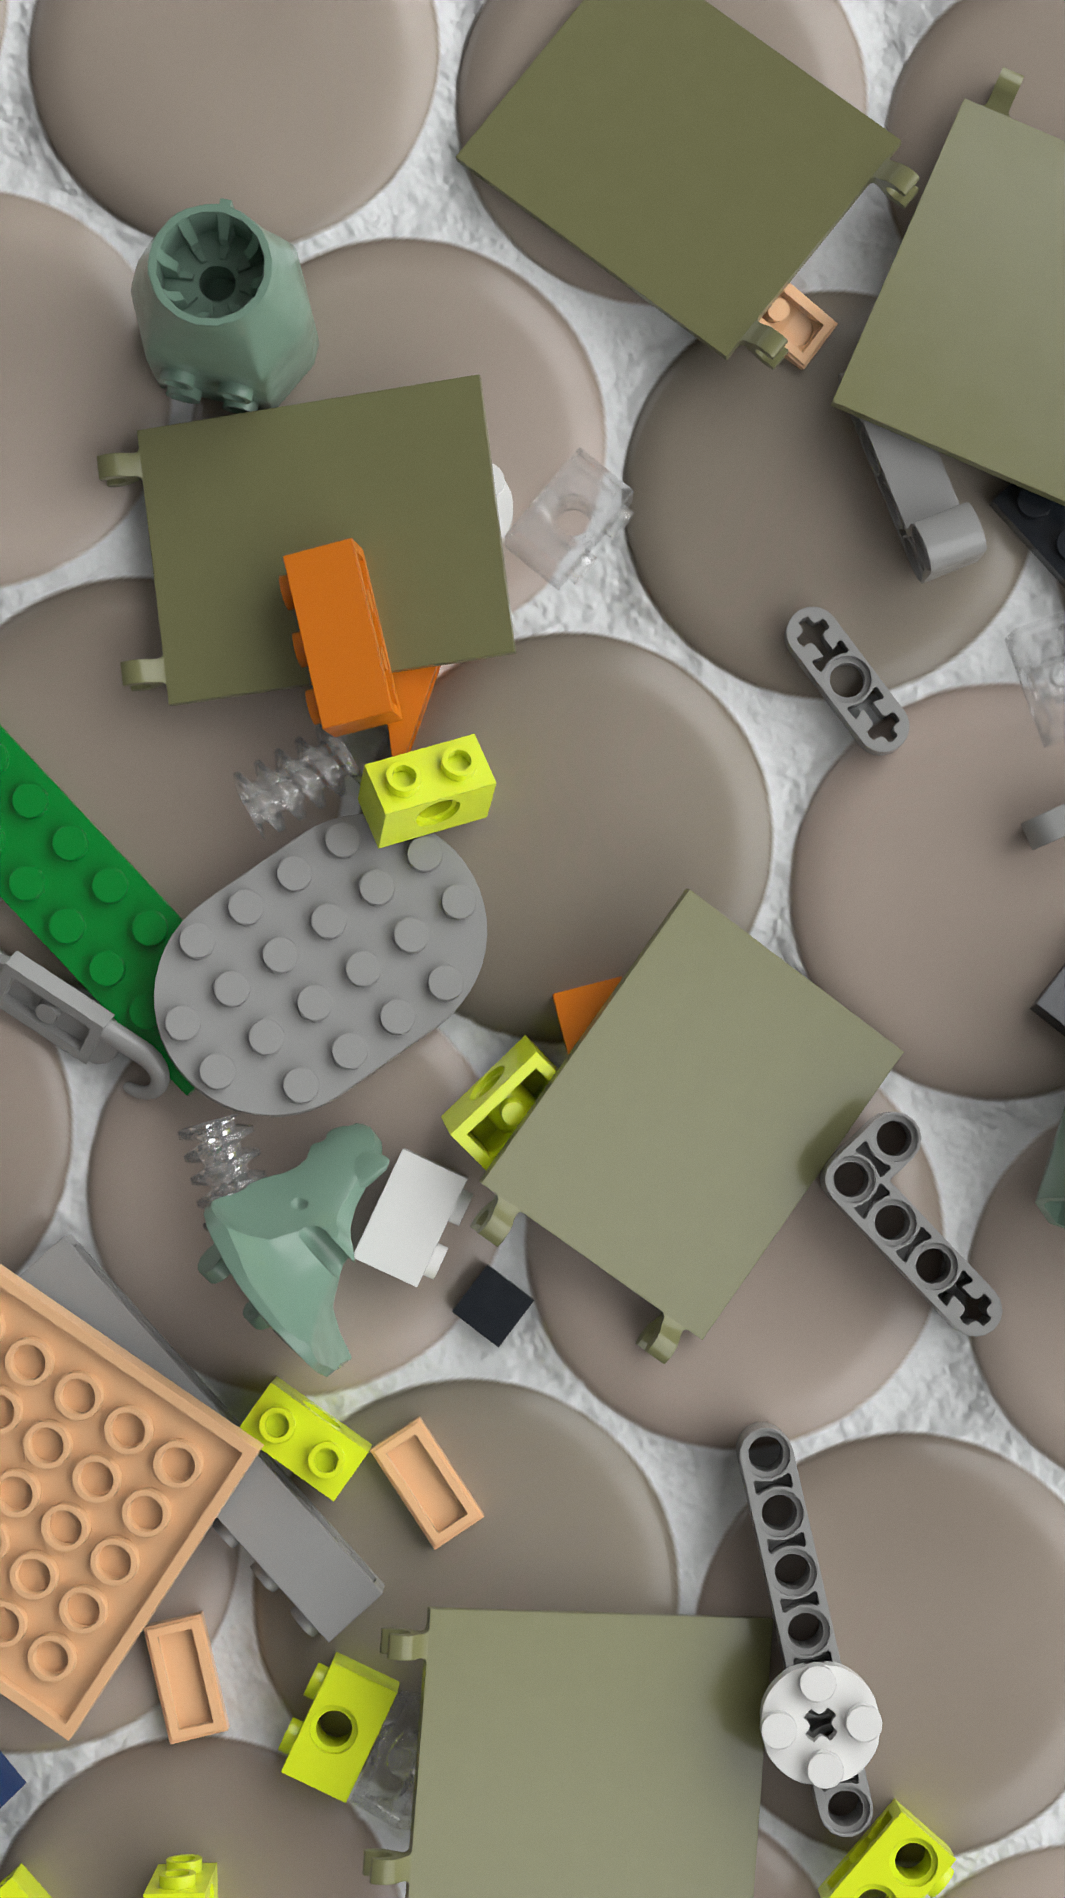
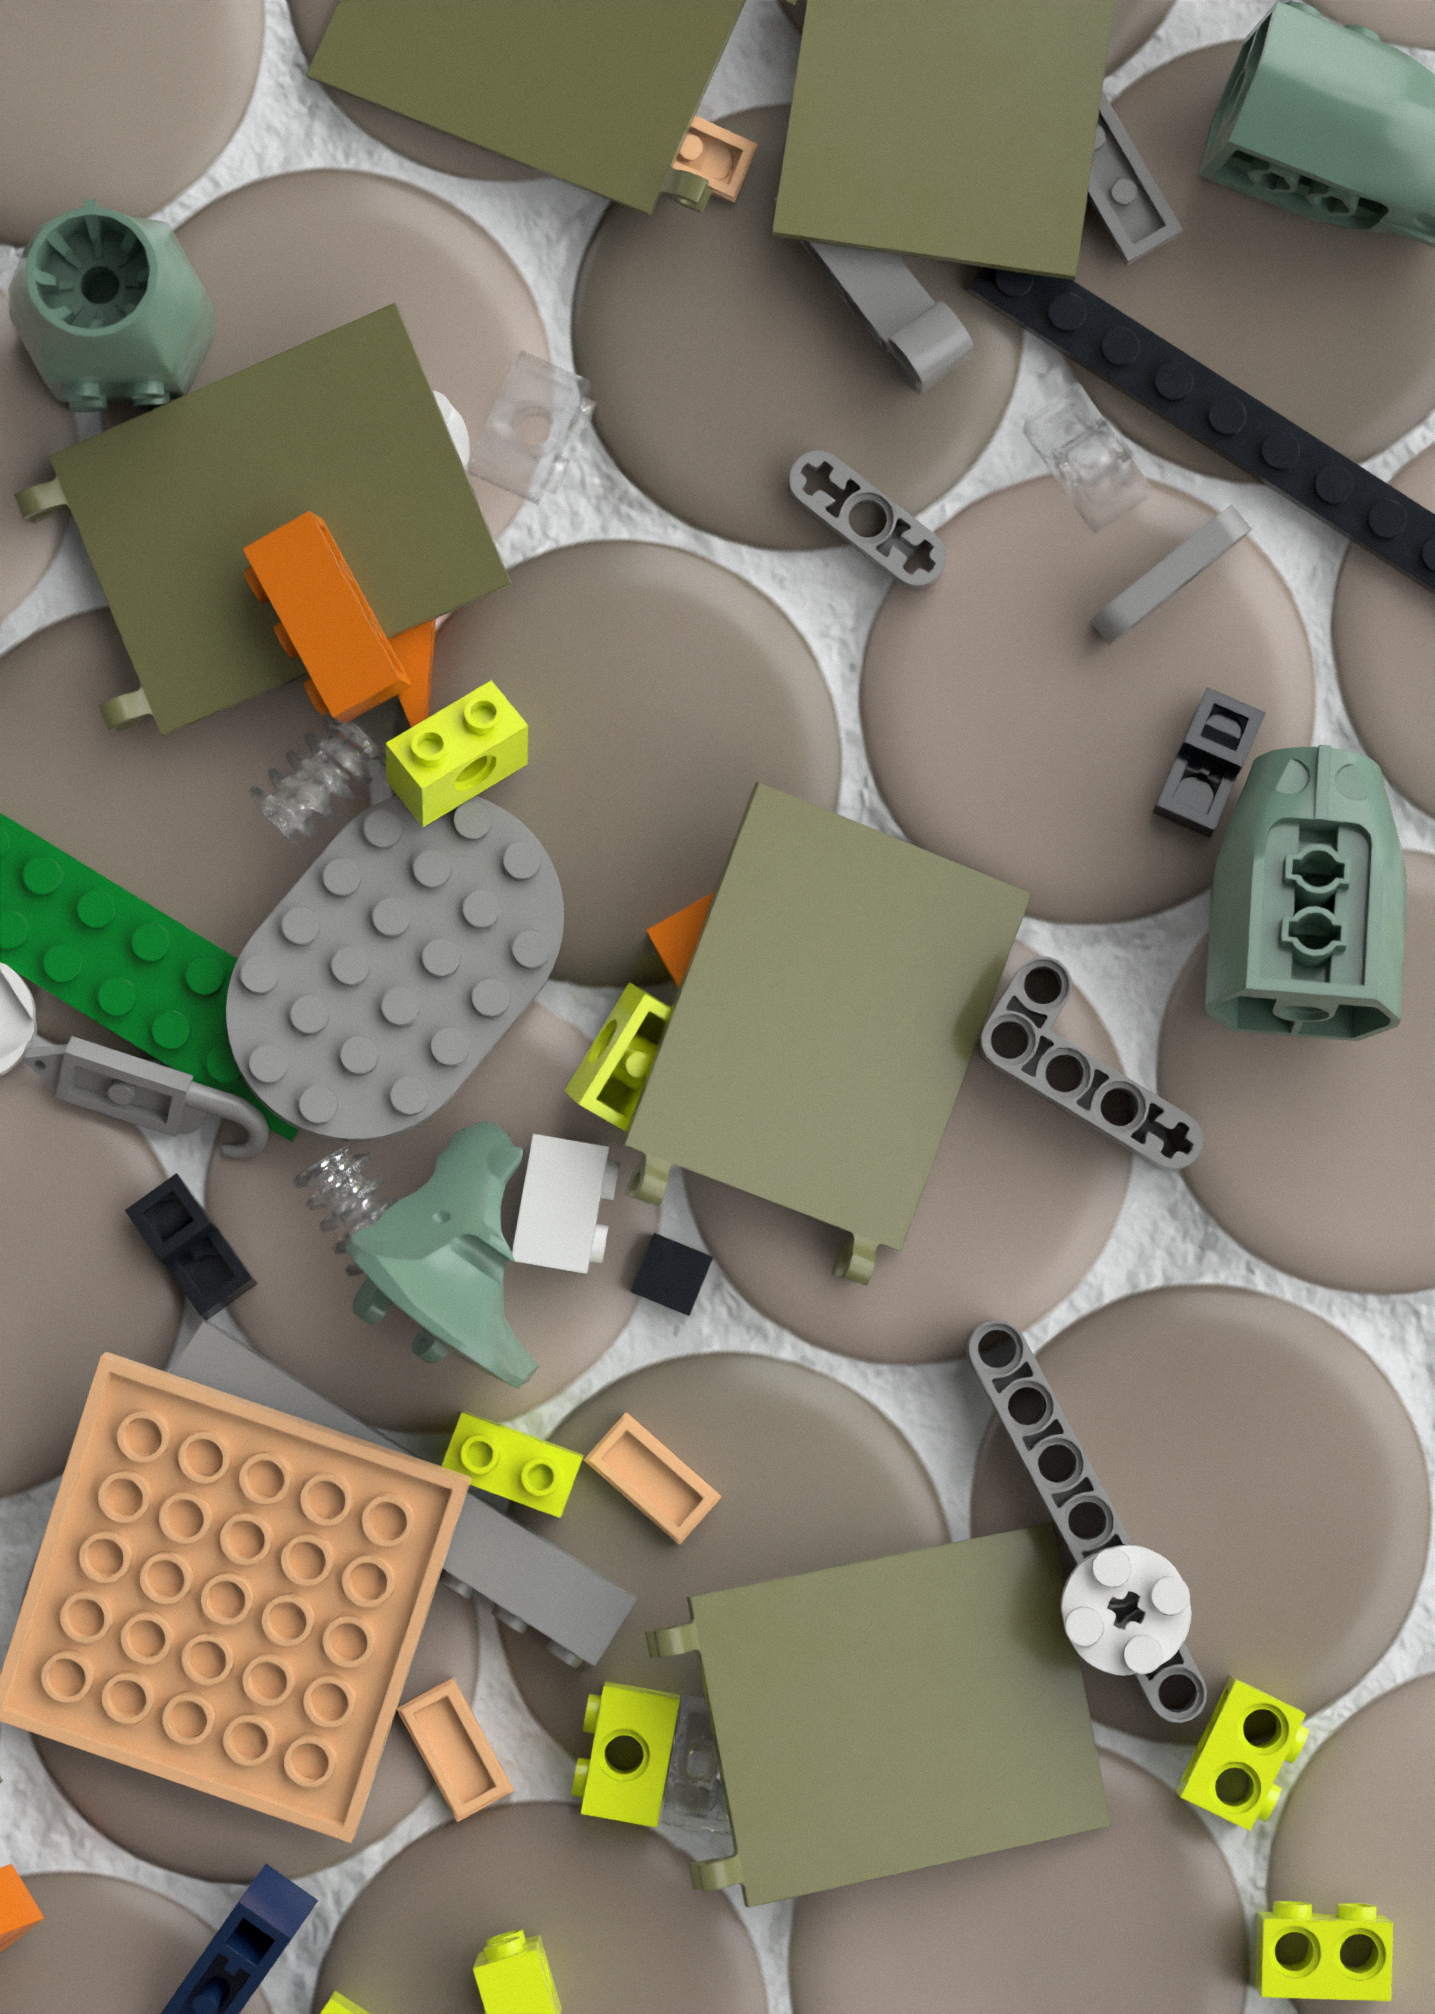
camera: 15 degrees left, 0 degrees up
none -> black slope [125,1173,258,1321]

